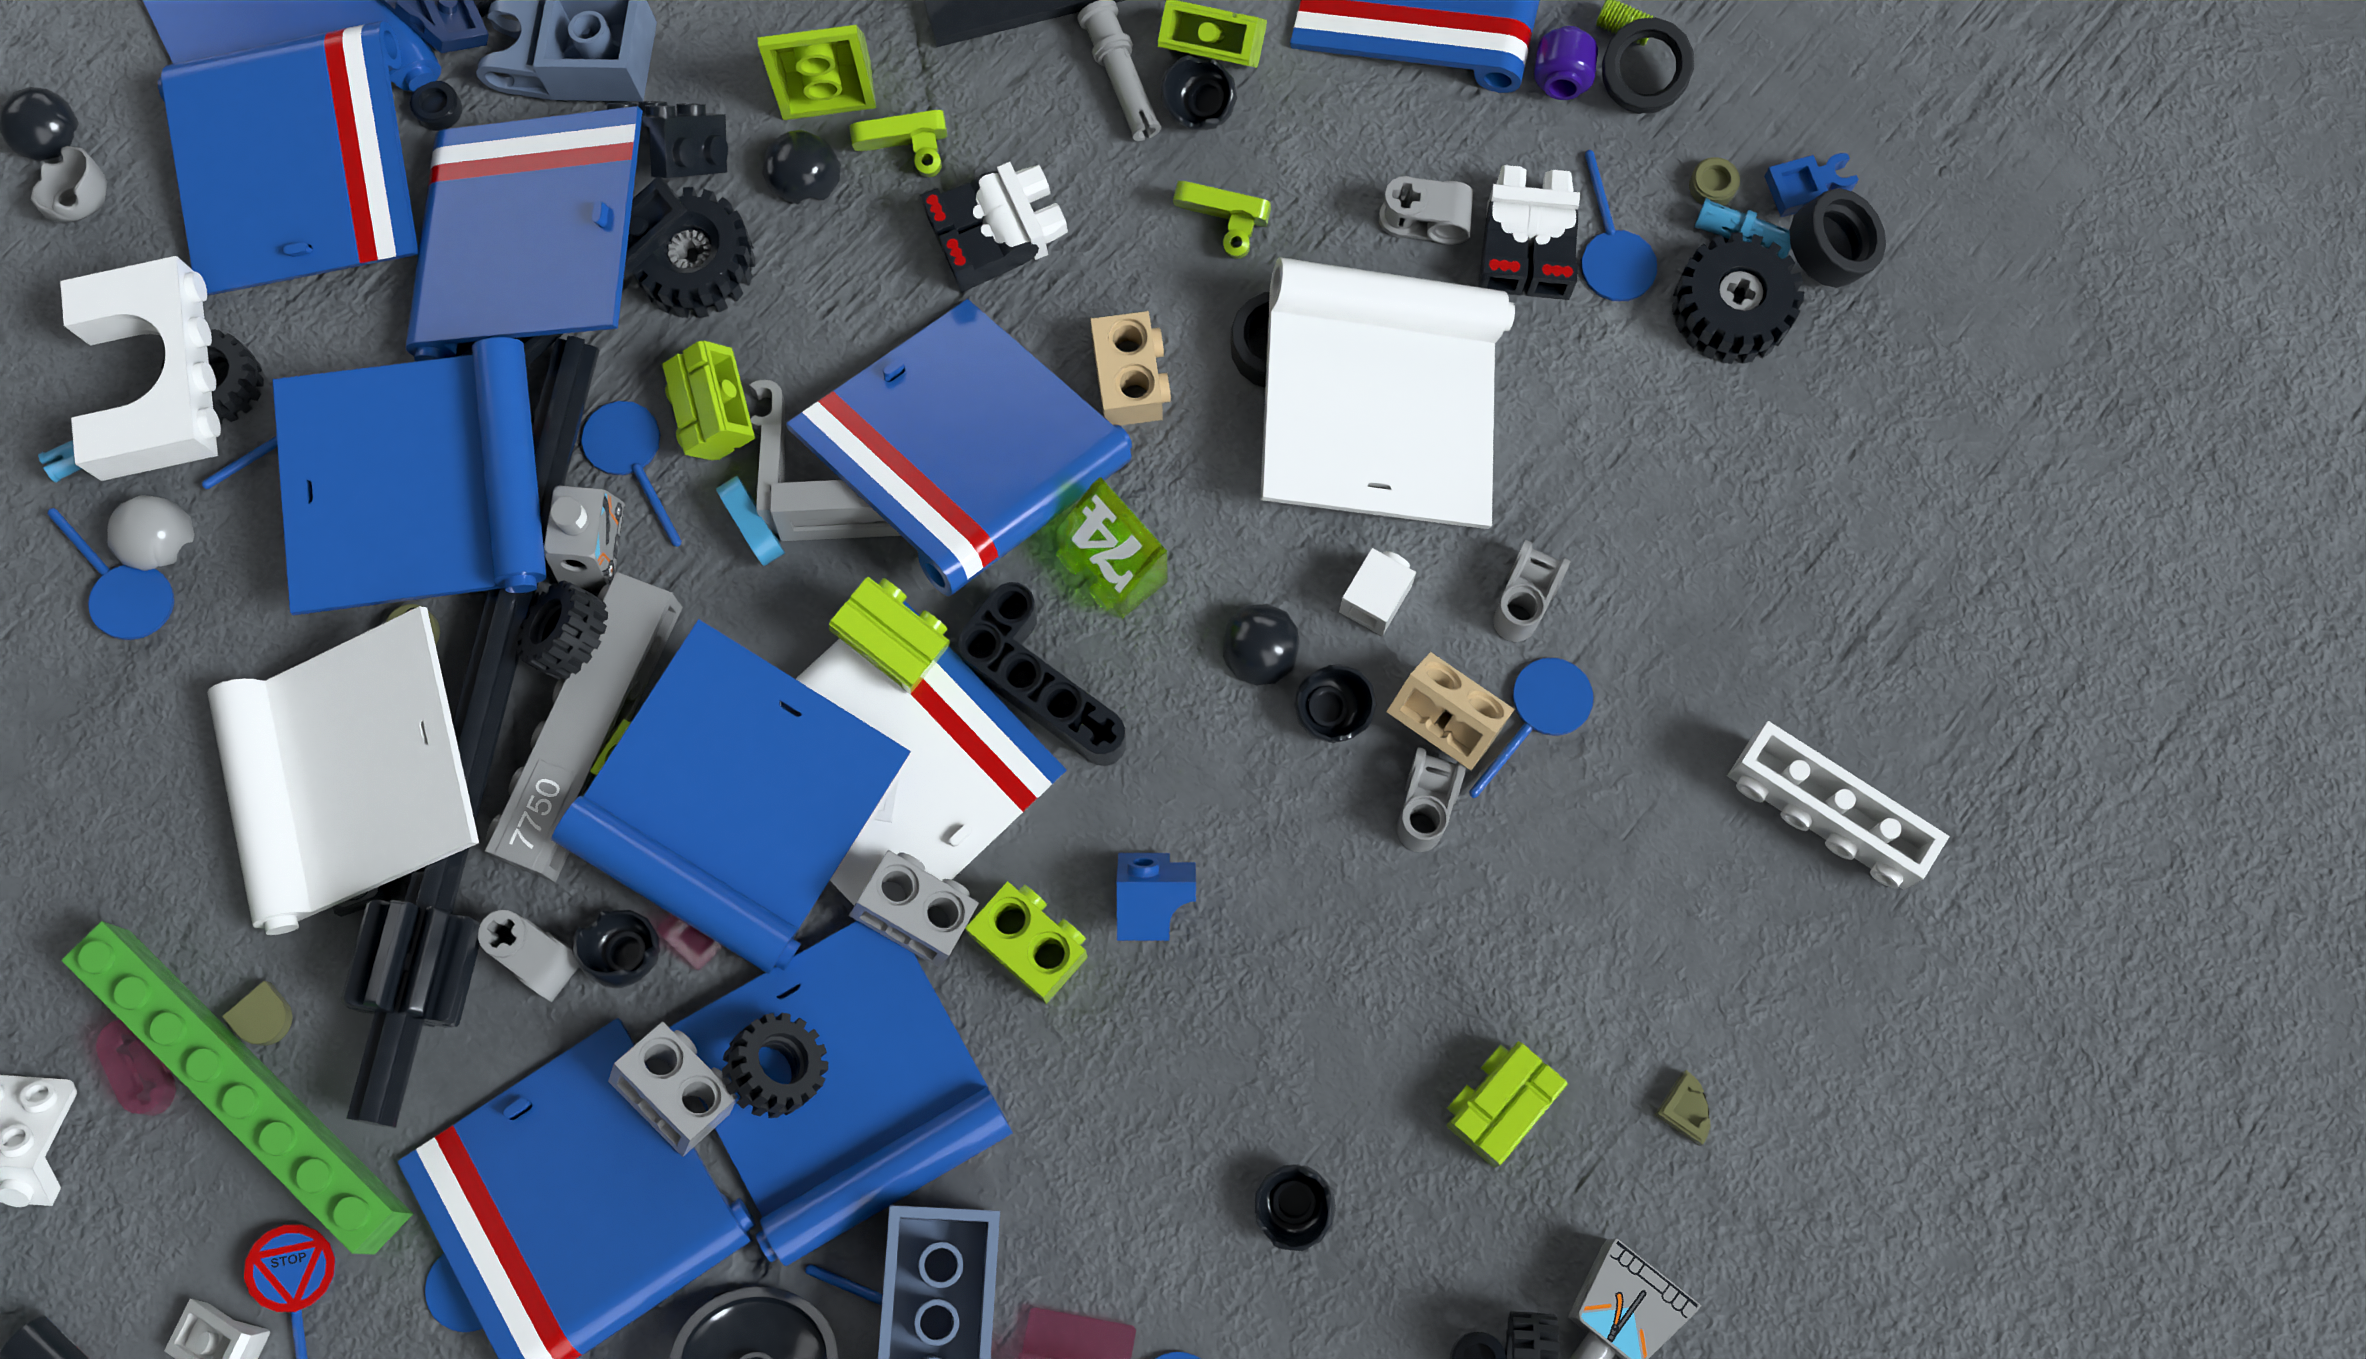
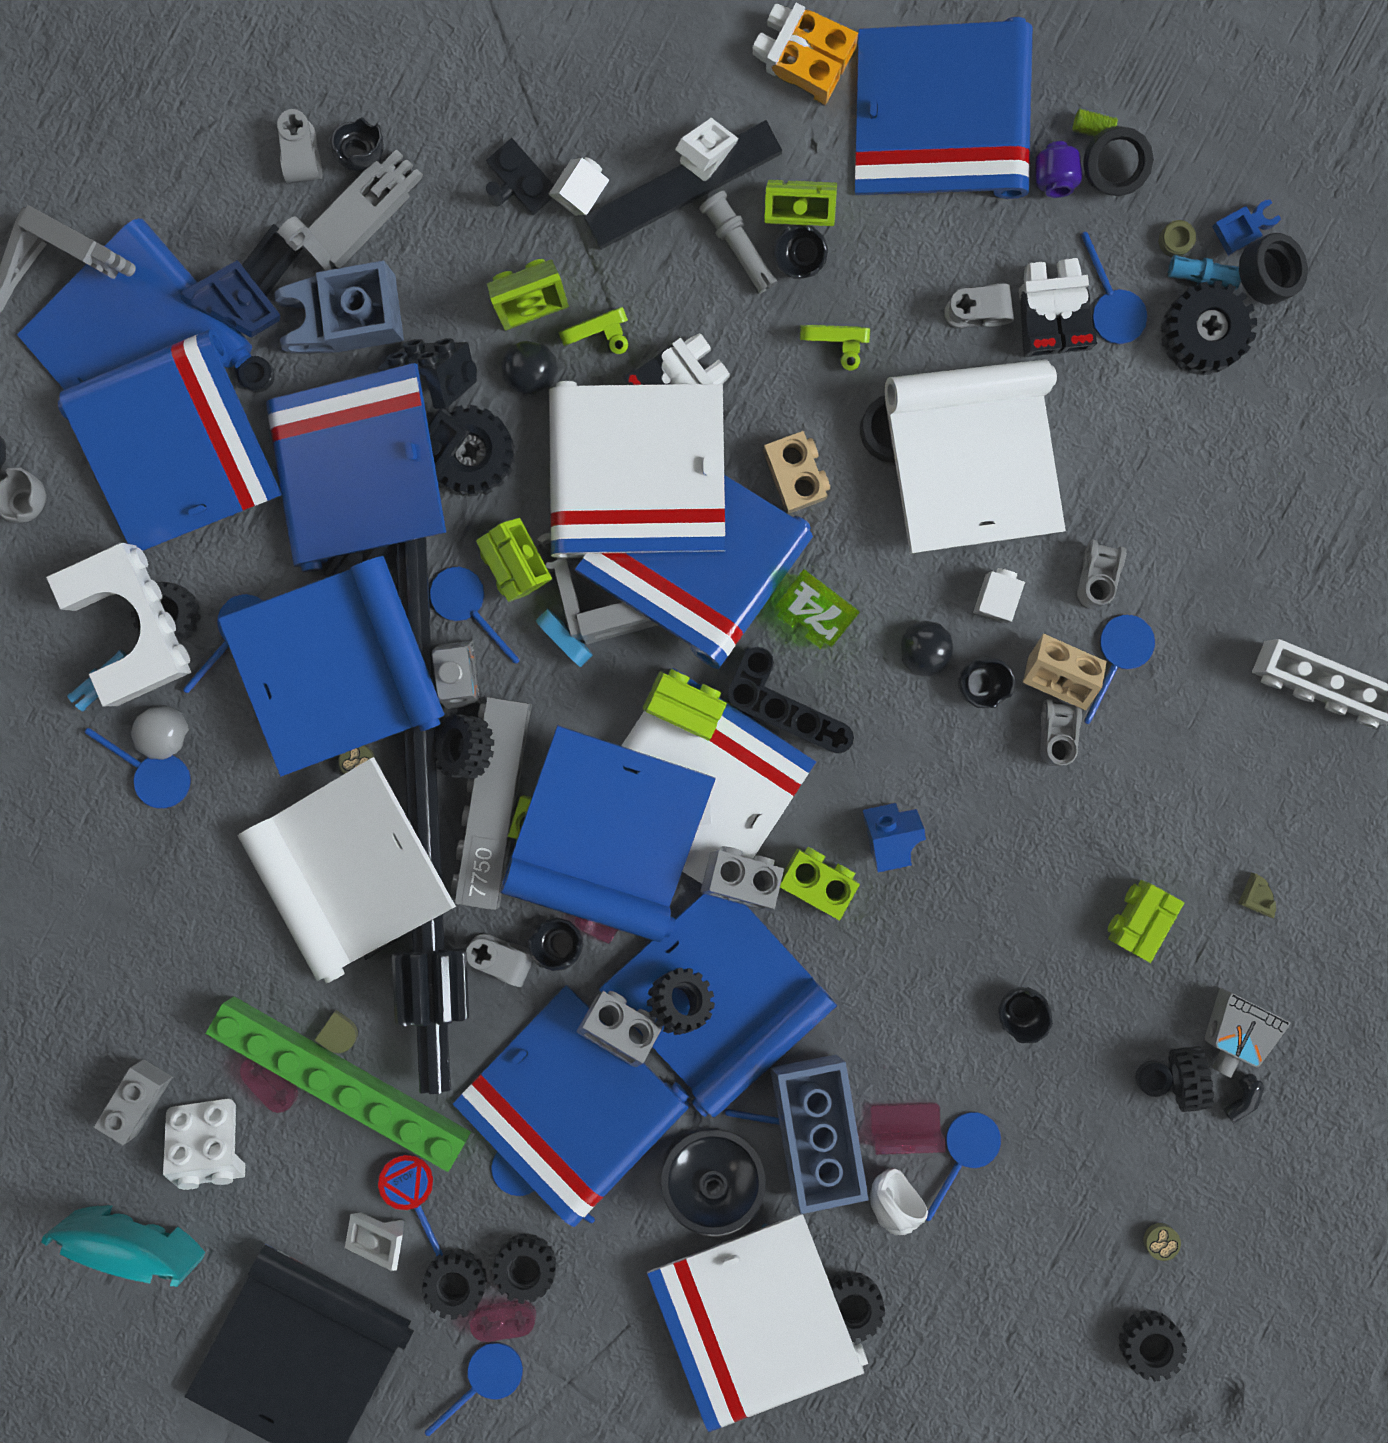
camera: 10 degrees left, 15 degrees up
none -> white door [549,381,726,558]

